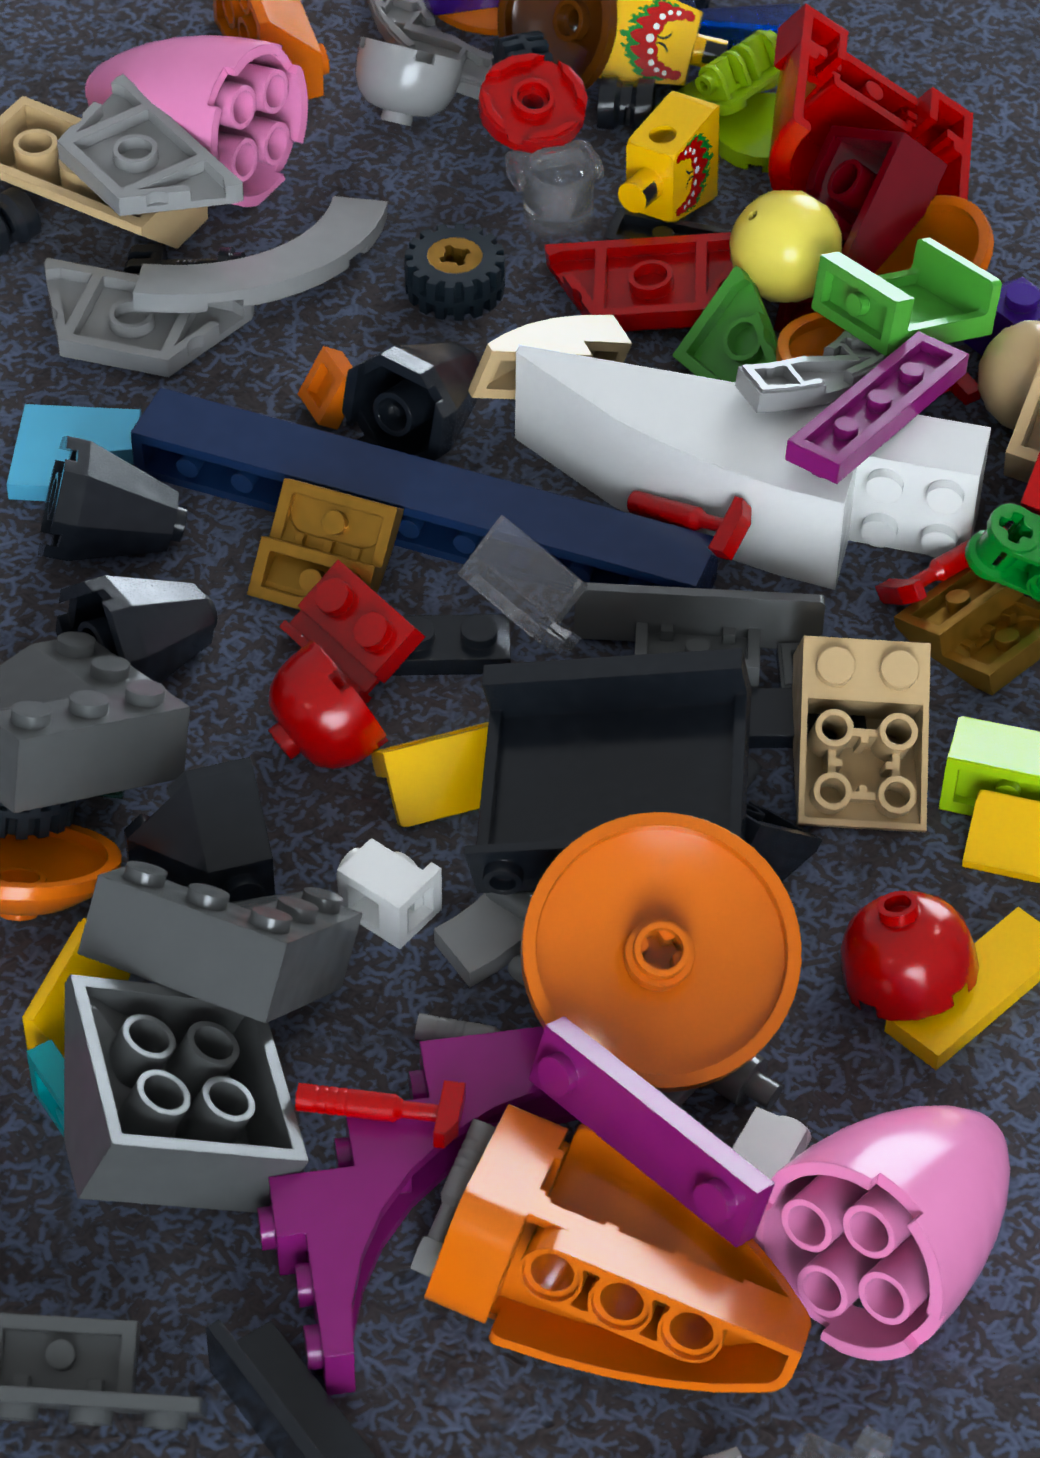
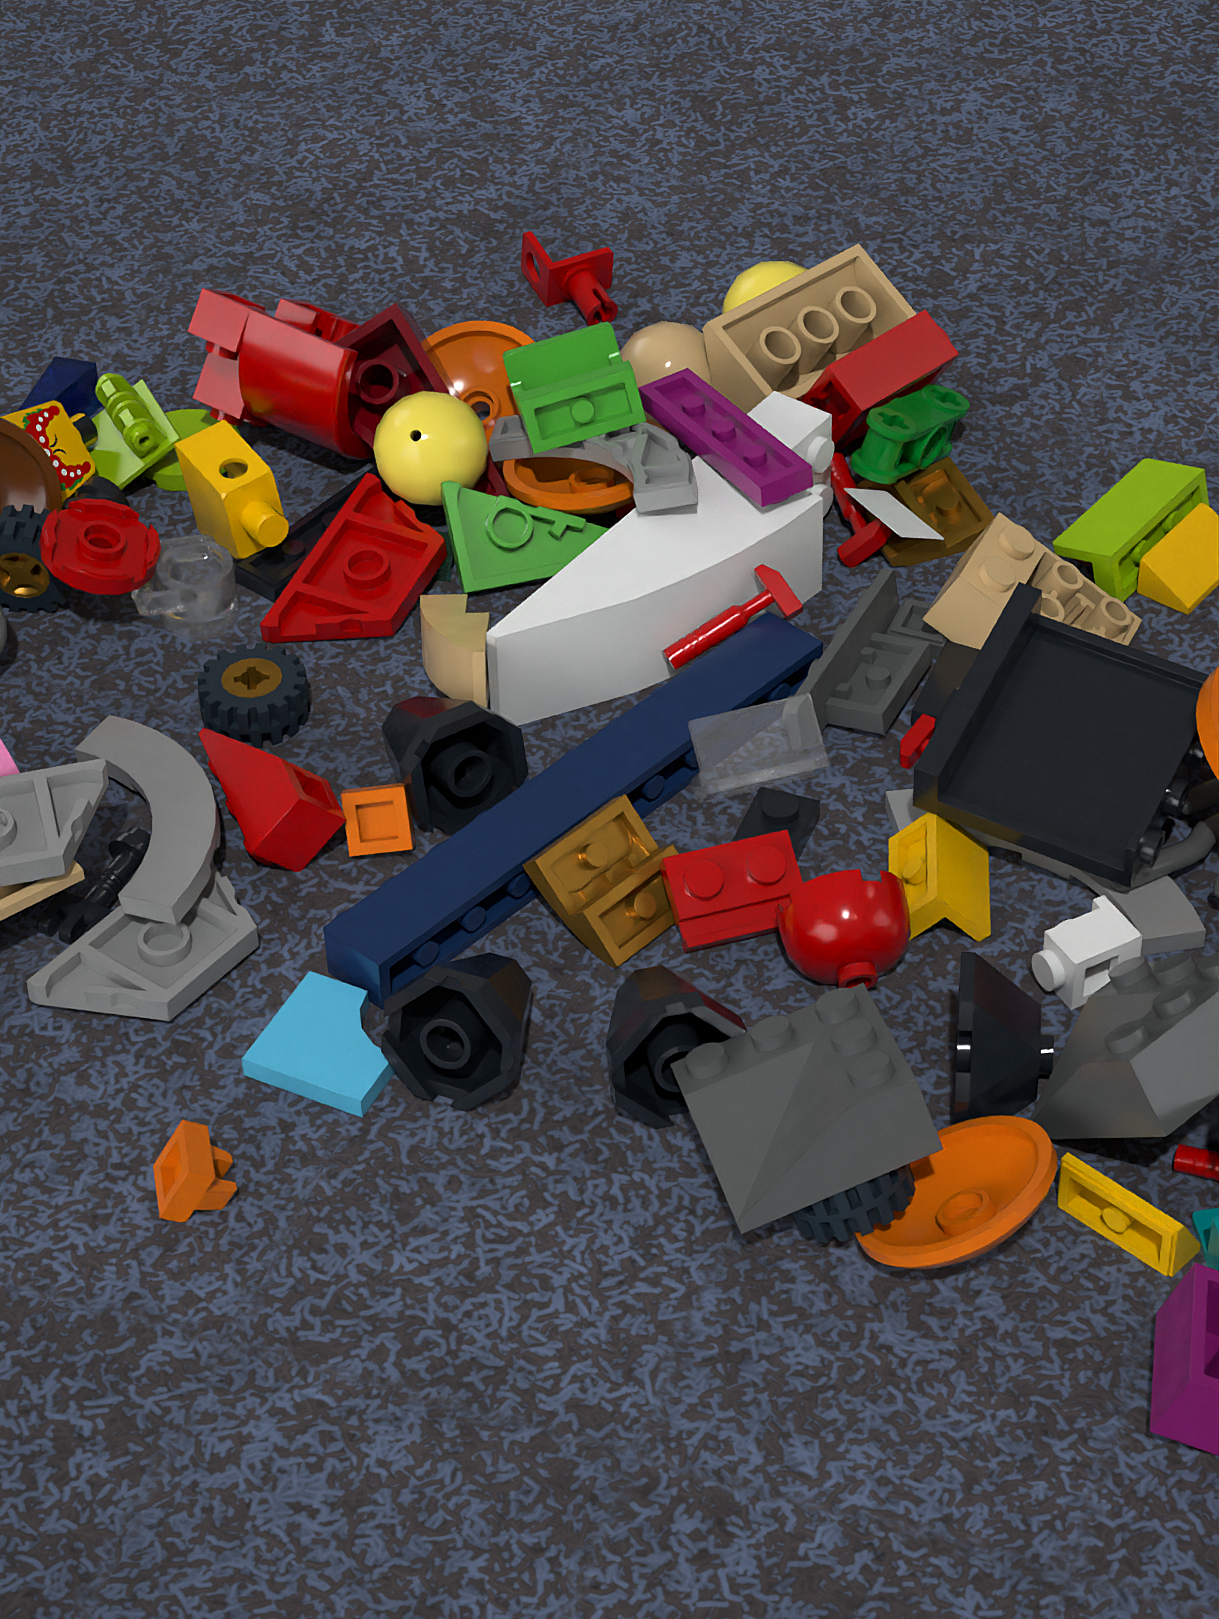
camera: 65 degrees left, 5 degrees down
none -> red slope [198,728,347,873]
none -> white sticker [844,488,944,540]

